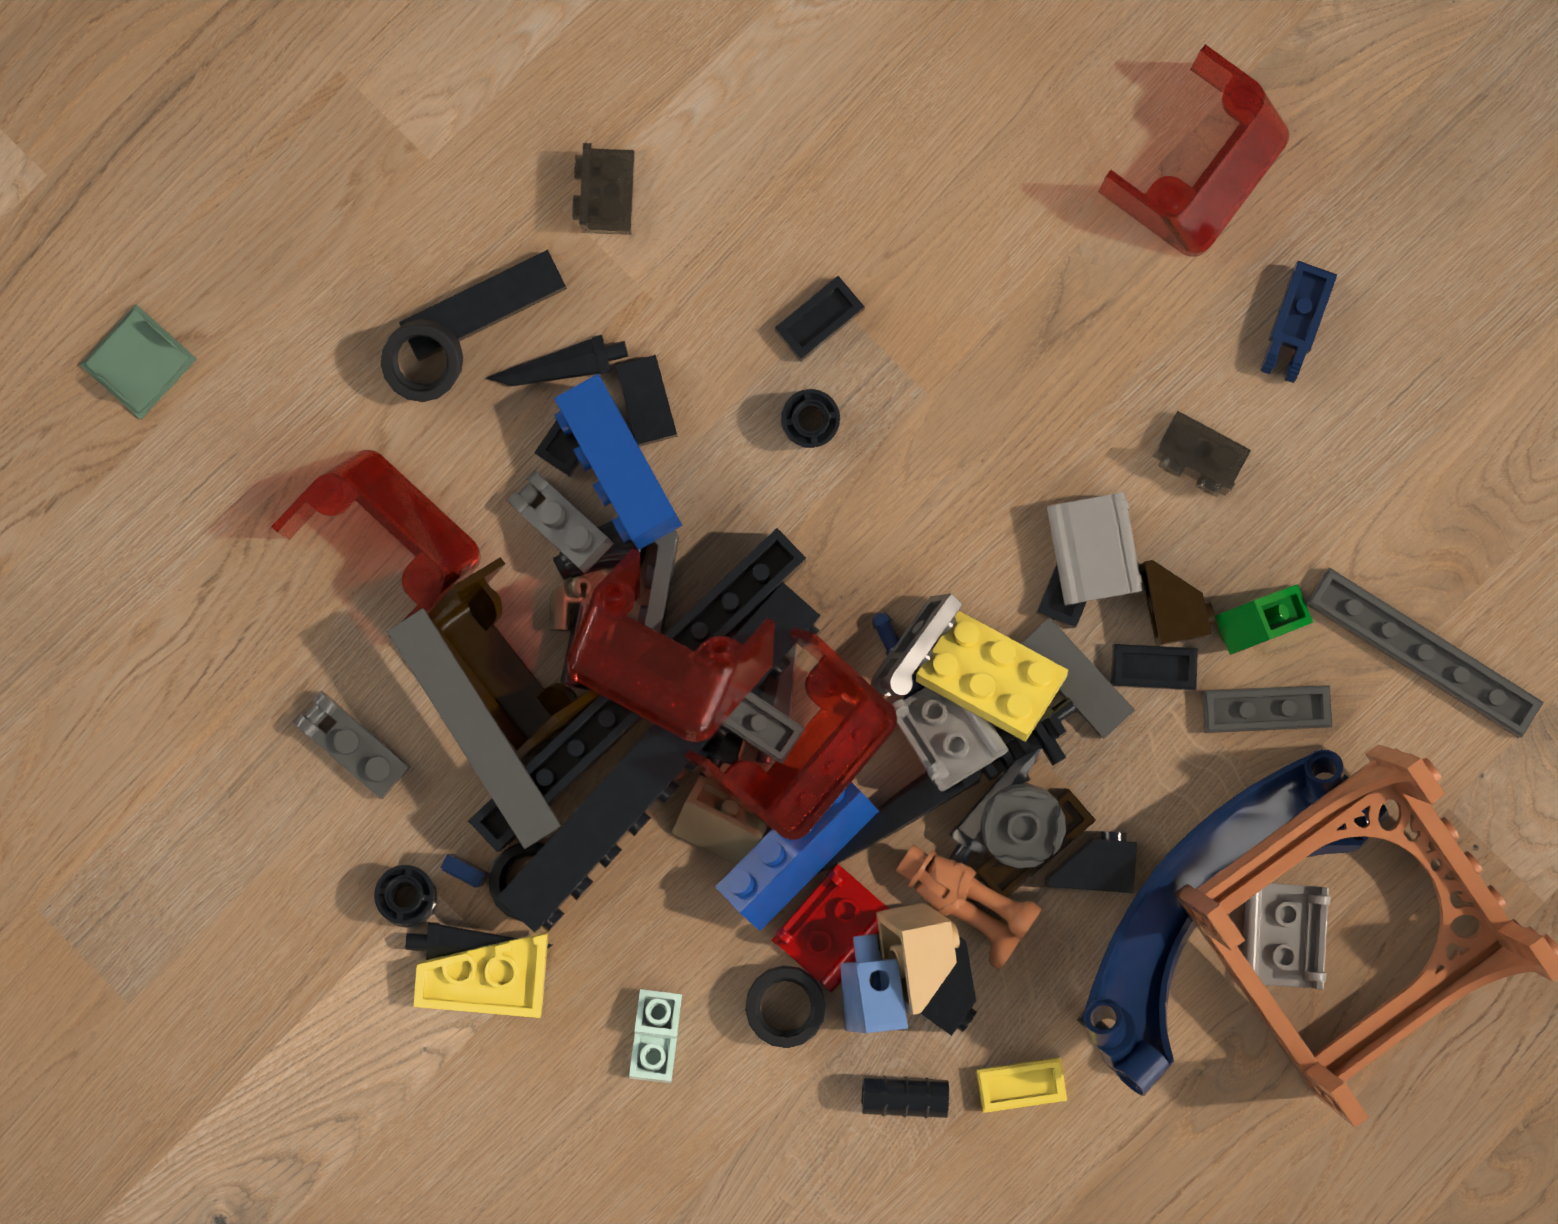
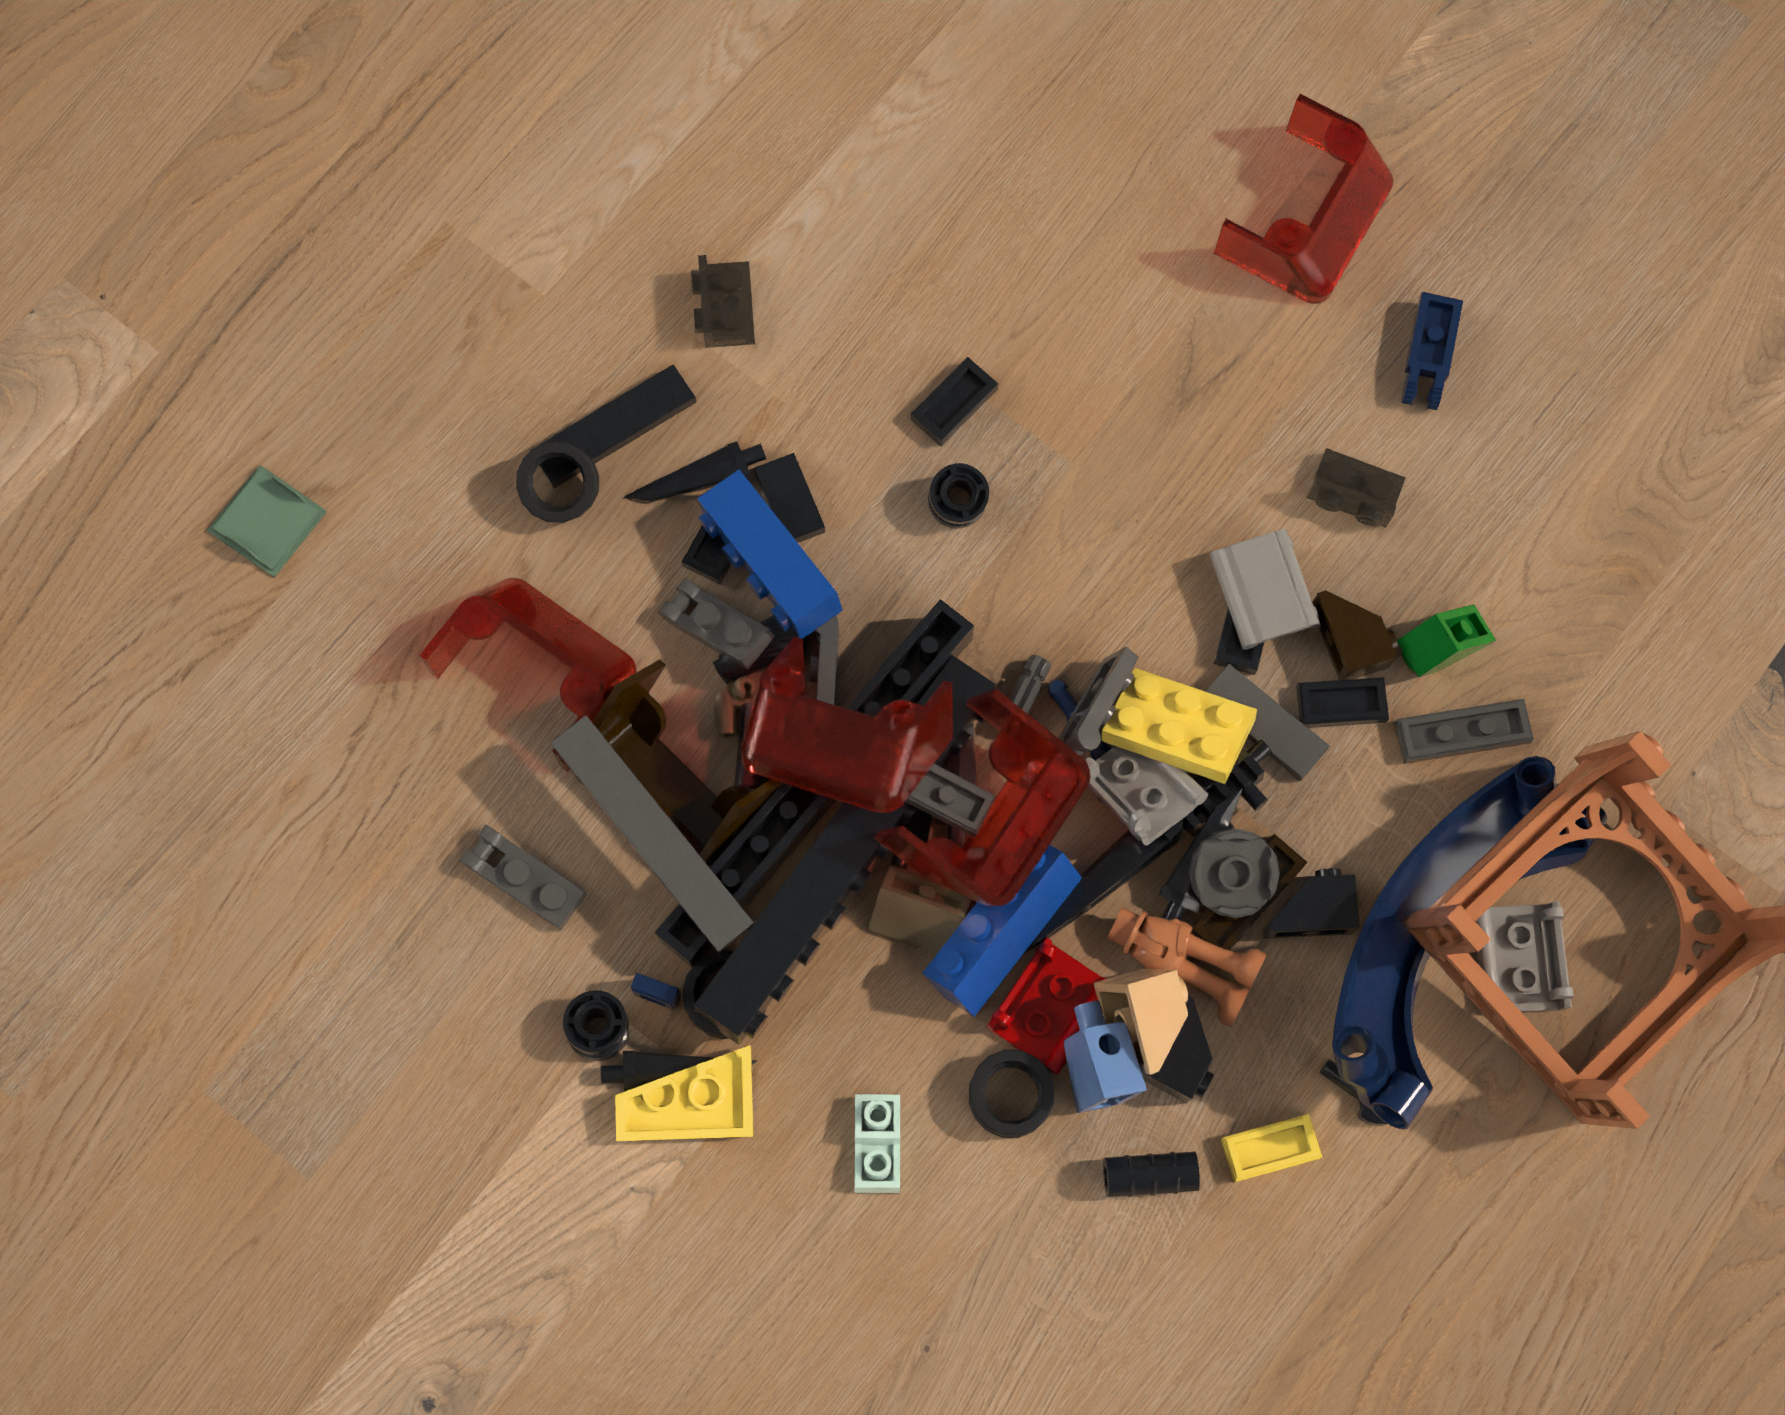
camera: 10 degrees left, 10 degrees down
dark grey tile [1306,568,1544,738] -> none
none -> dark grey axle [997,655,1051,737]

